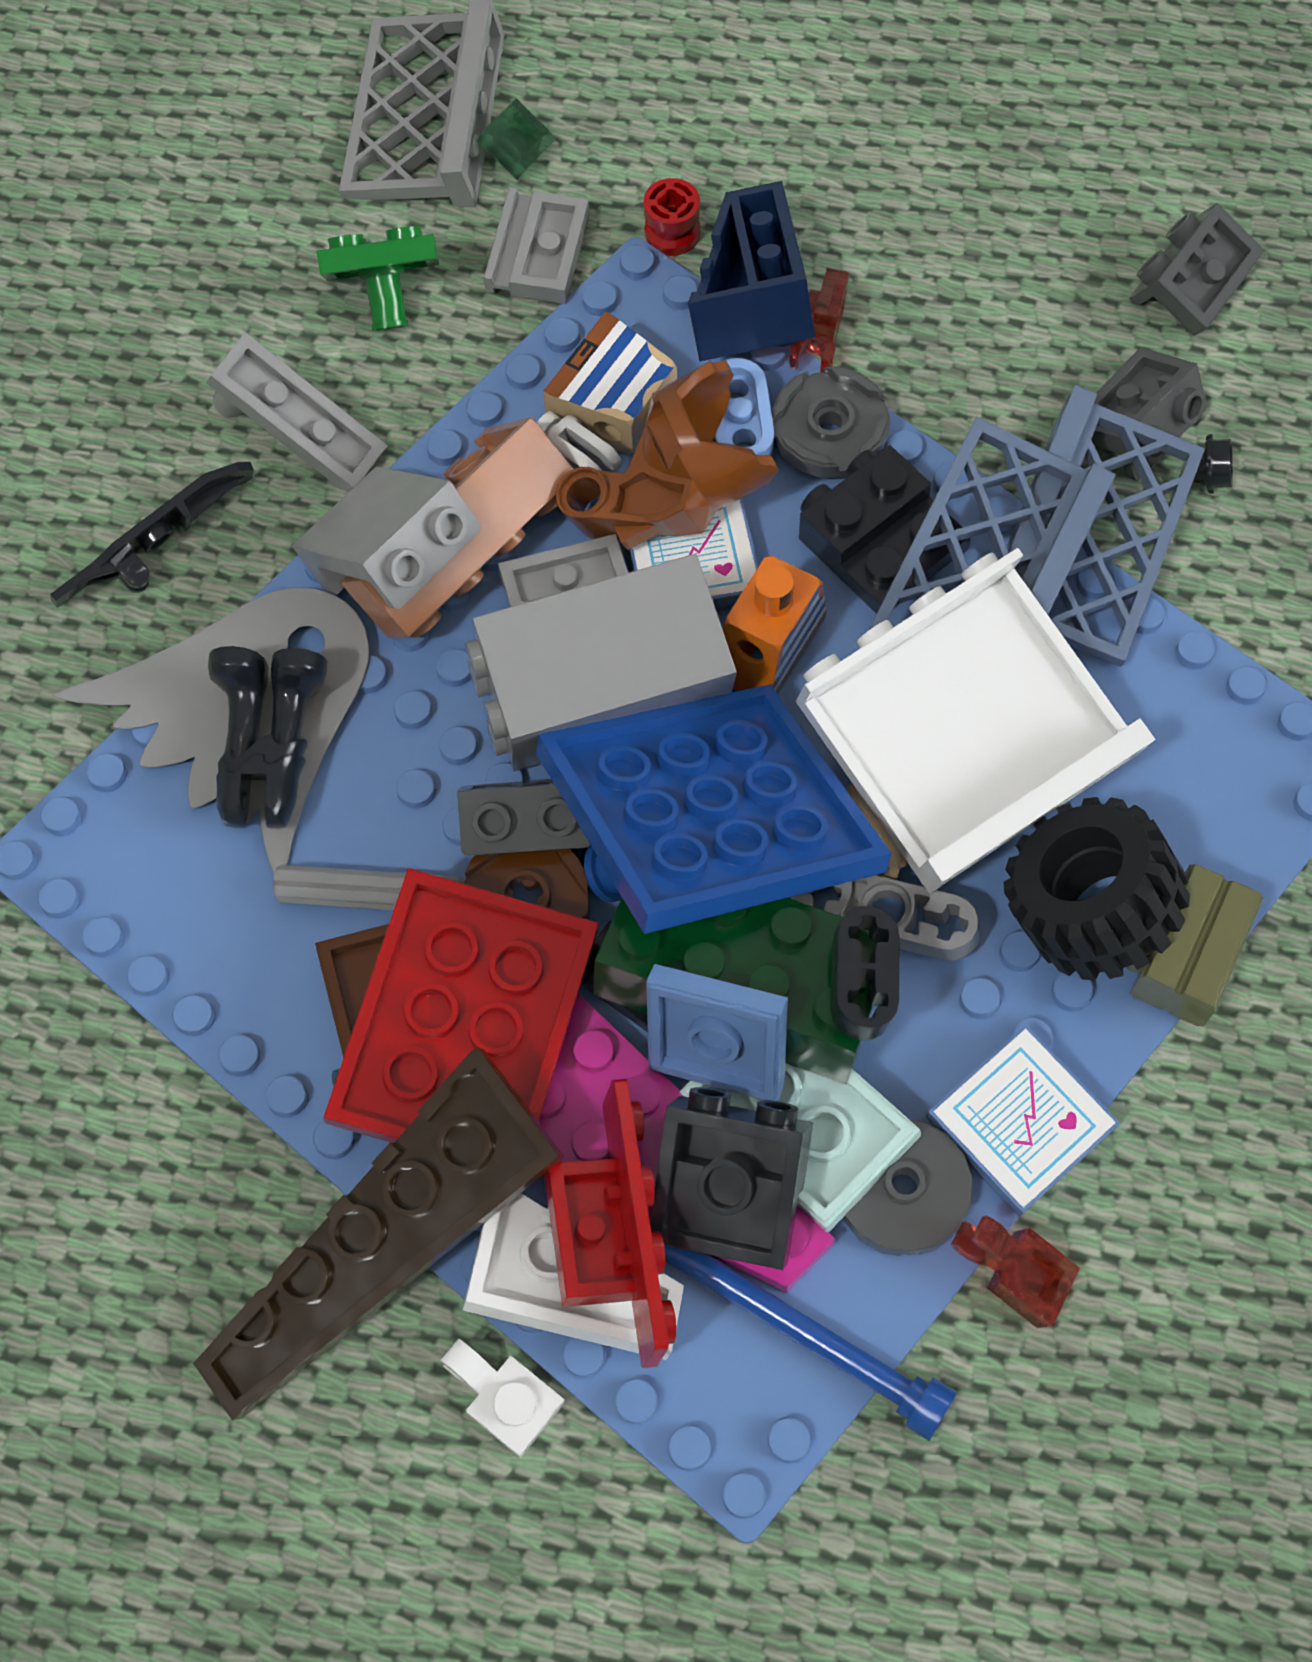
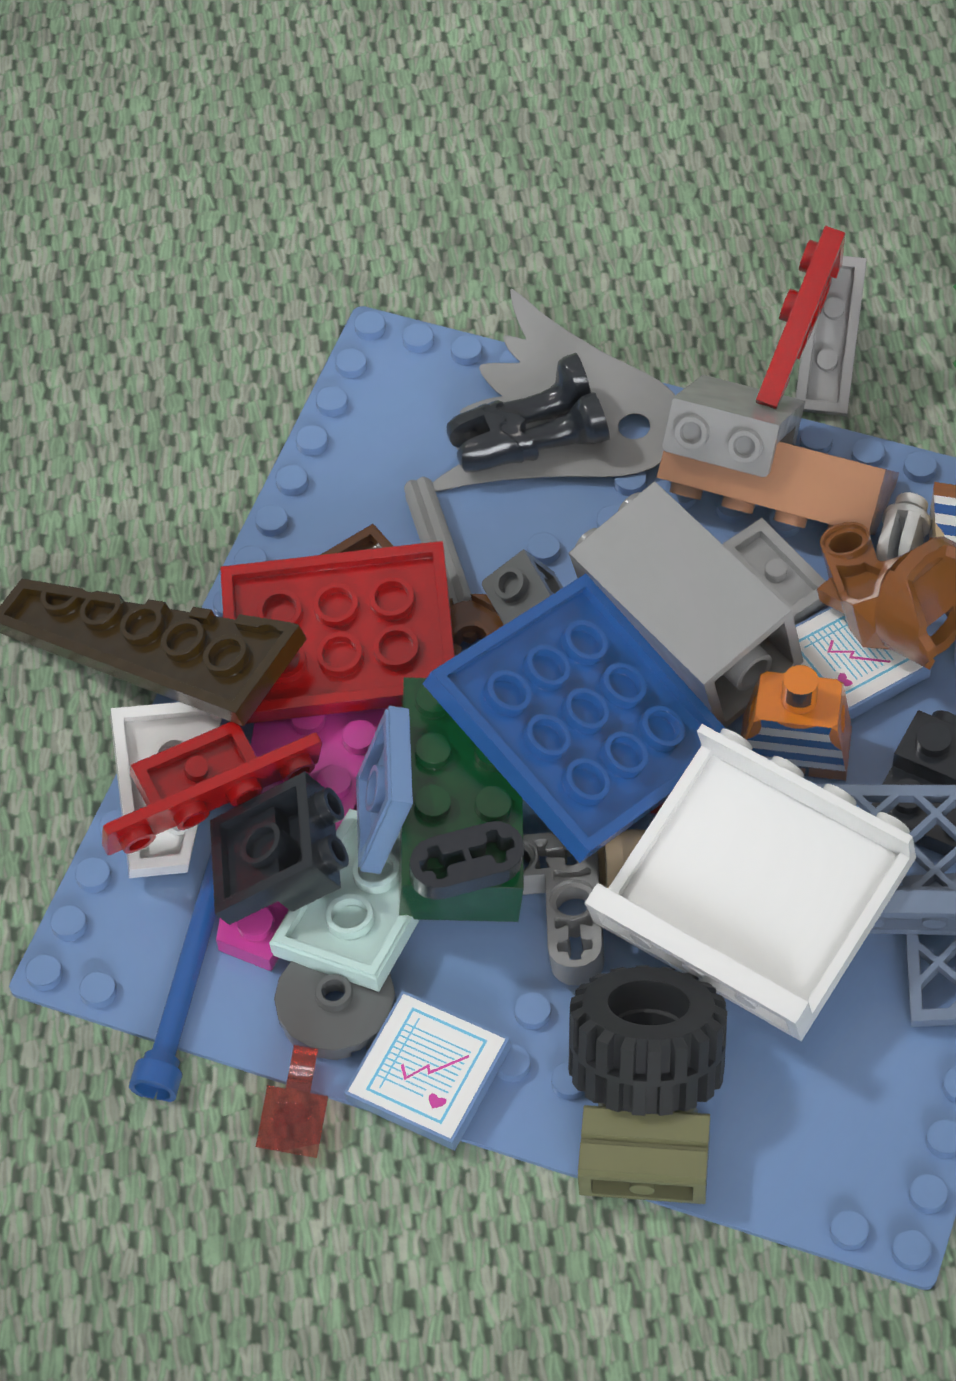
camera: 70 degrees right, 10 degrees down
black piece [50,462,254,608] -> none
white plate [441,1339,565,1458] -> none
none -> red wing [756,226,846,410]

